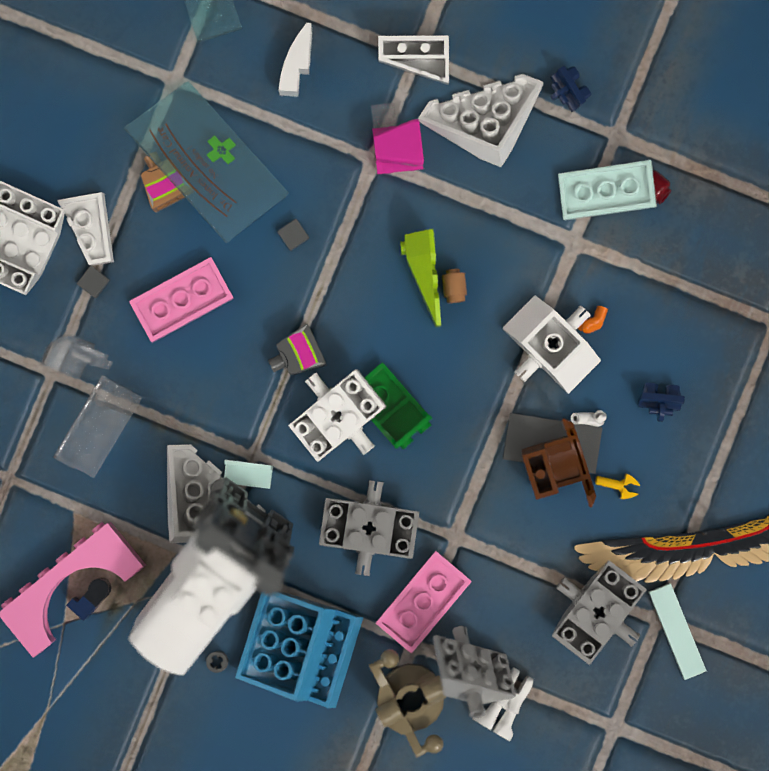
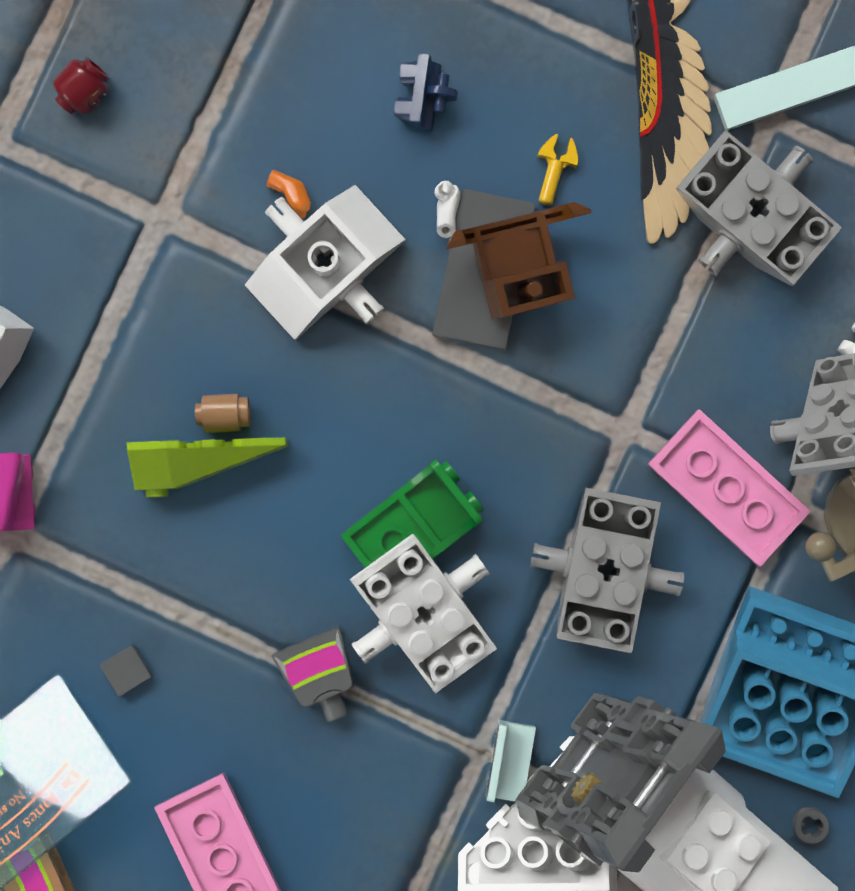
camera: 85 degrees left, 0 degrees up
light aqua tile [558,160,657,220] -> none

